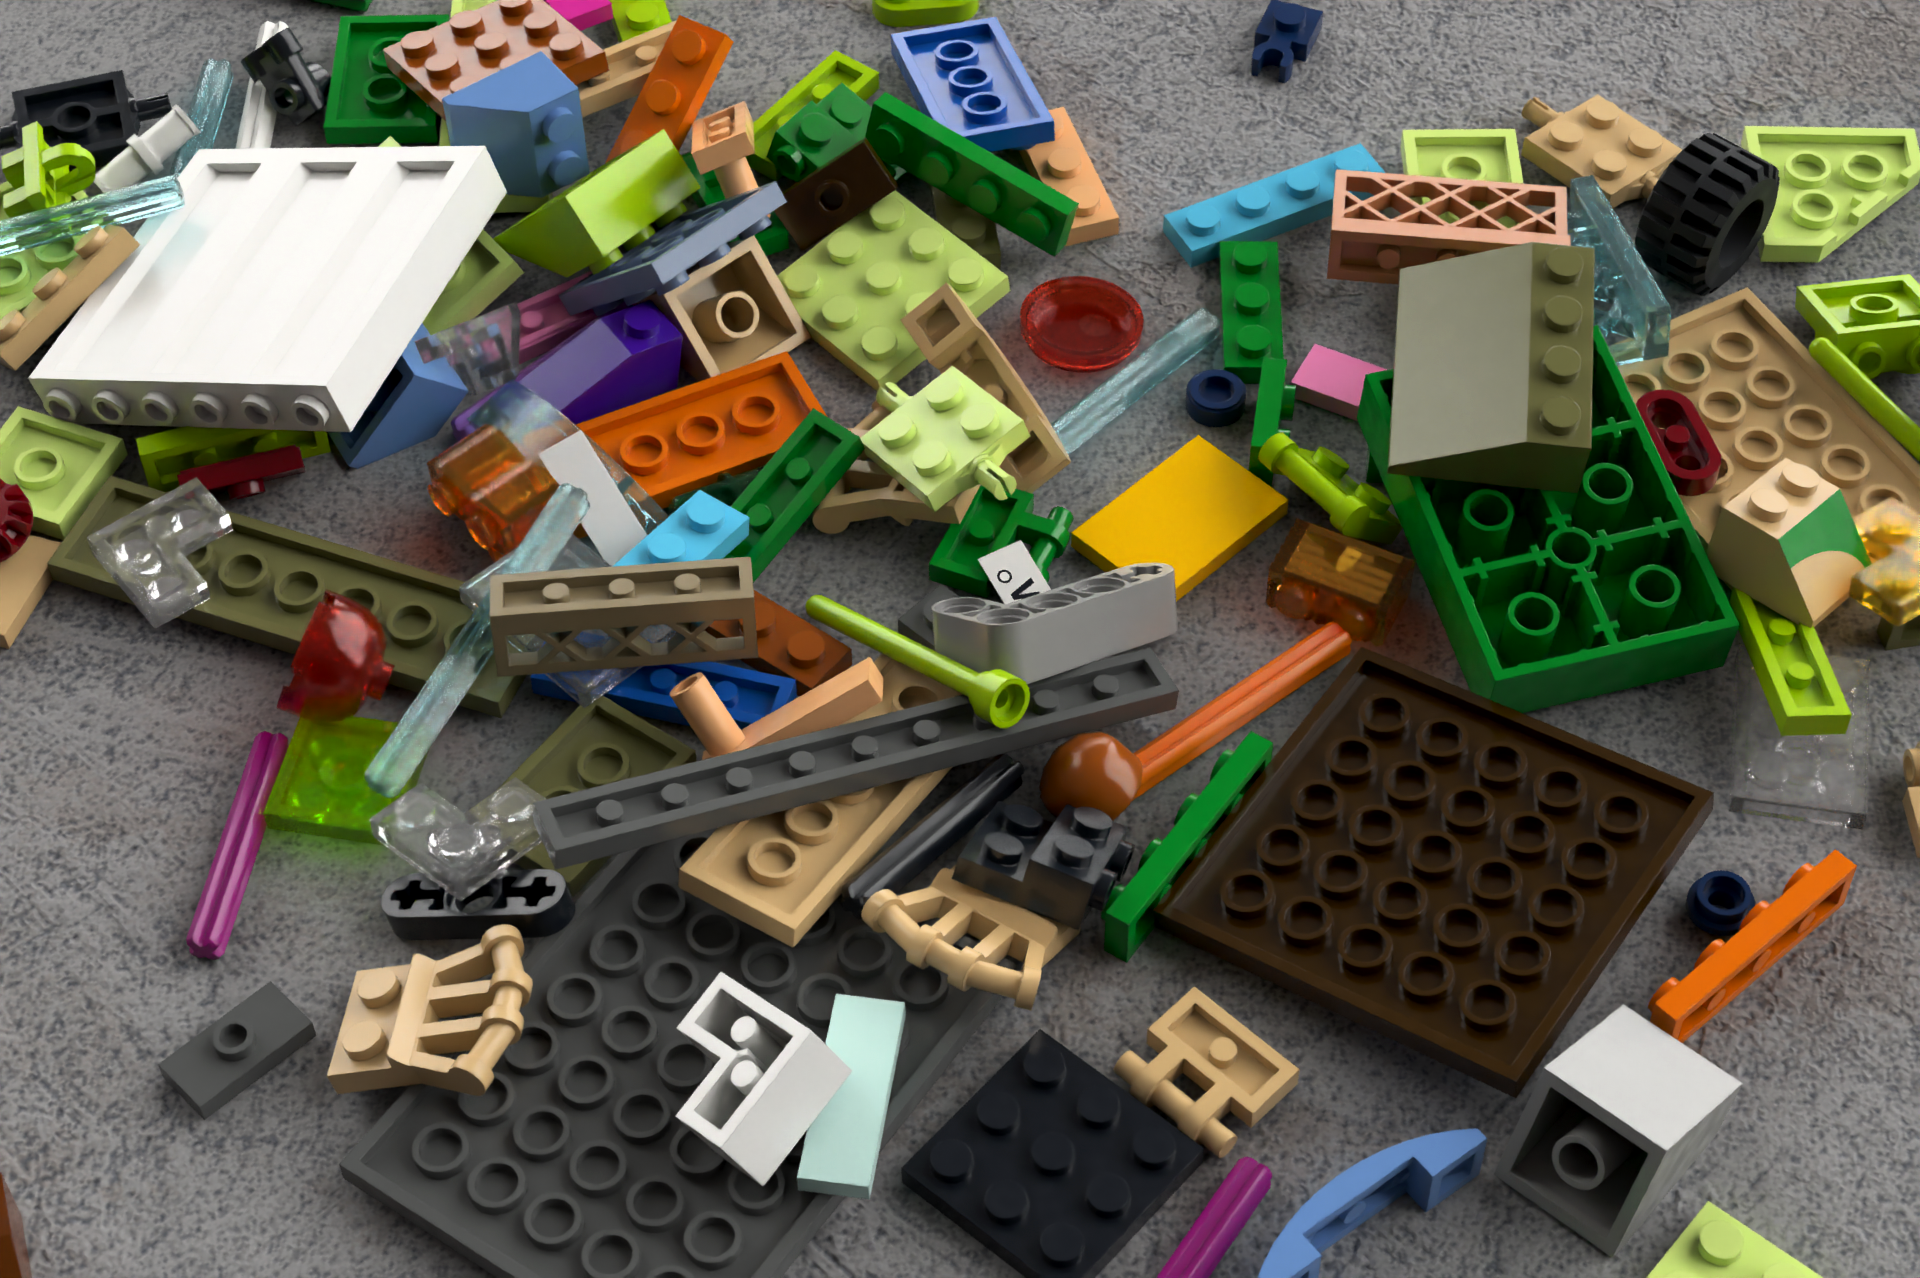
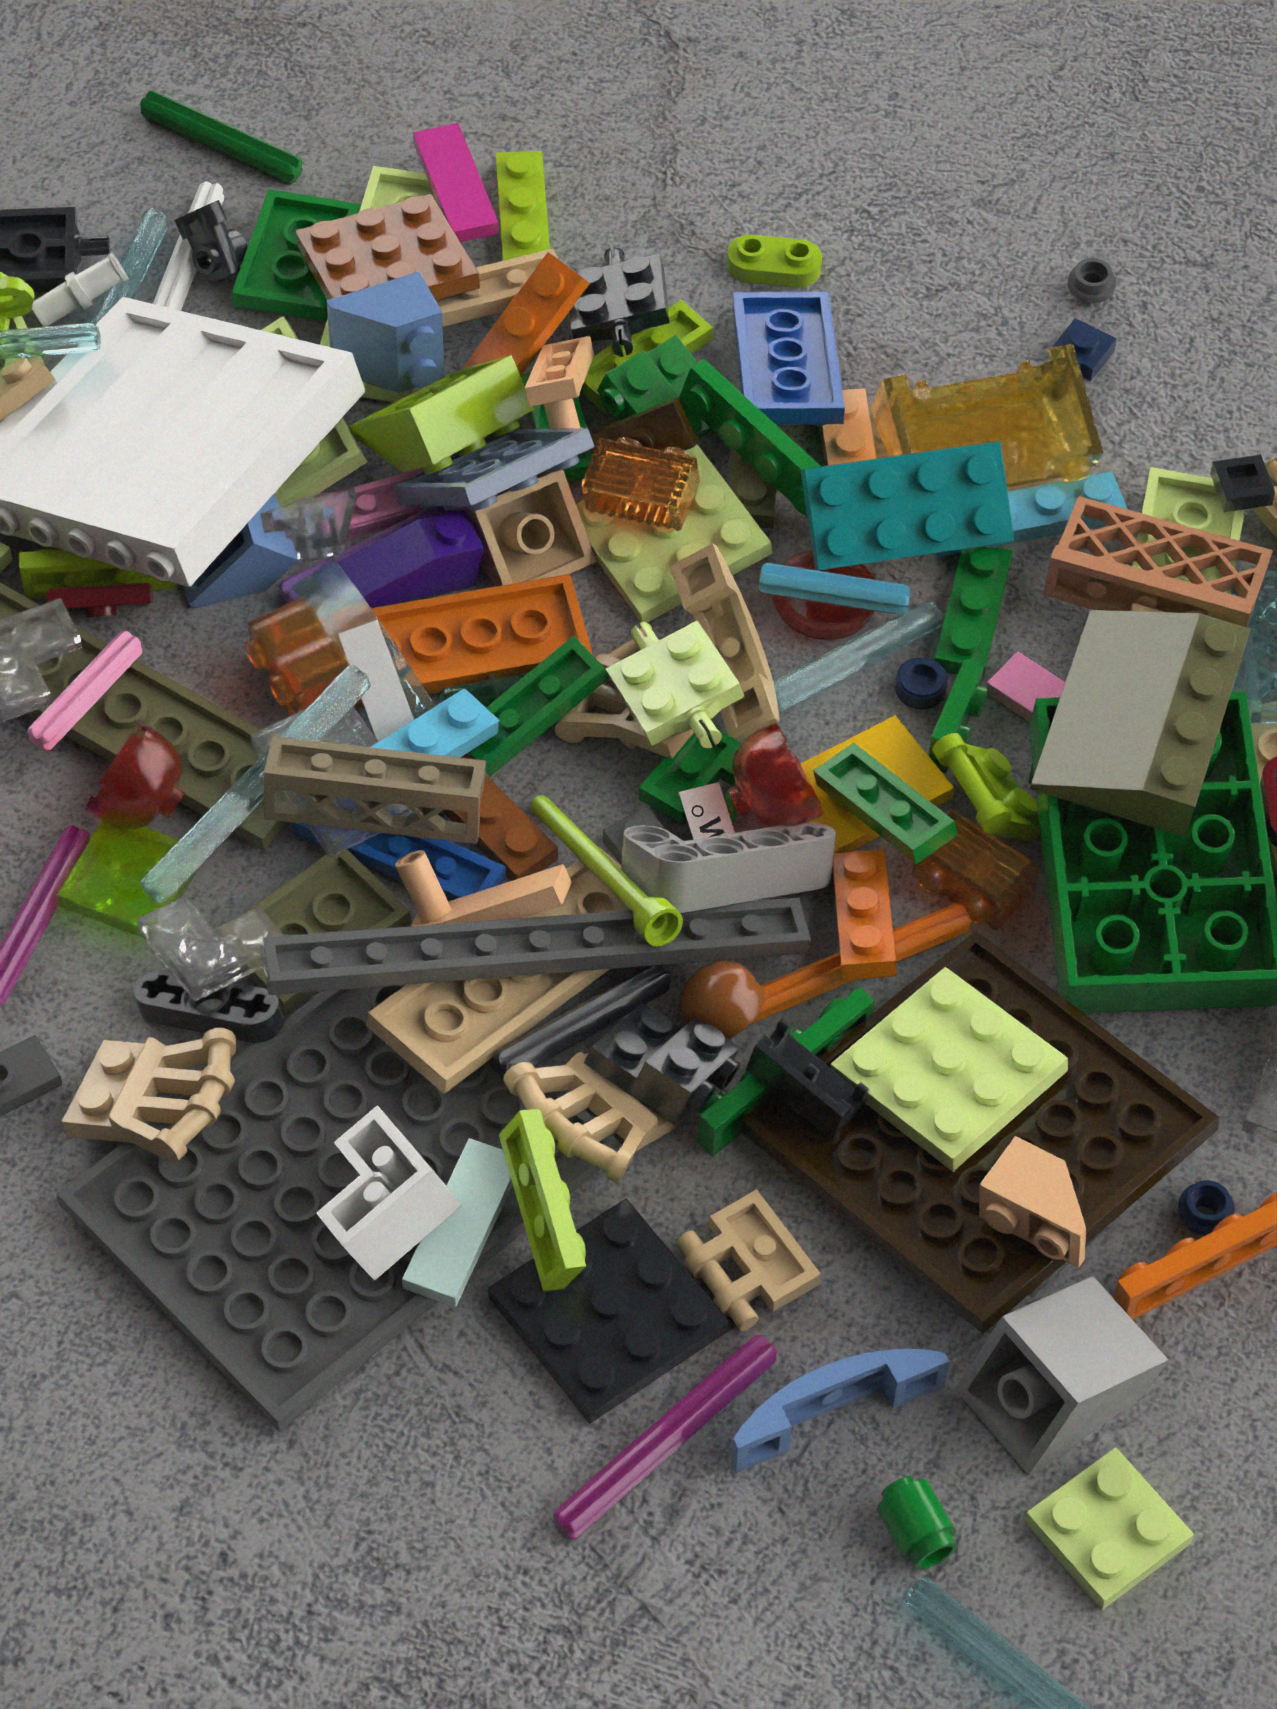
camera: 10 degrees right, 5 degrees up
none -> bright pink axle [27,631,142,752]
none -> lime plate [499,1109,586,1291]
none -> plate [569,247,670,357]
none -> clear orange brick [582,437,700,531]
none -> clear red cylinder [728,721,825,828]
none -> black hinge [745,1018,870,1140]
none -> medium azure axle [759,563,910,615]
none -> teal plate [800,441,1014,571]
none -> green plate [813,743,957,864]
none -> yellowish green plate [831,967,1068,1172]
none -> orange plate [833,849,897,981]
none -> clear yellow windscreen [871,344,1104,488]
none -> light nougat slope [979,1136,1086,1268]
none -> black plate [1210,454,1275,513]

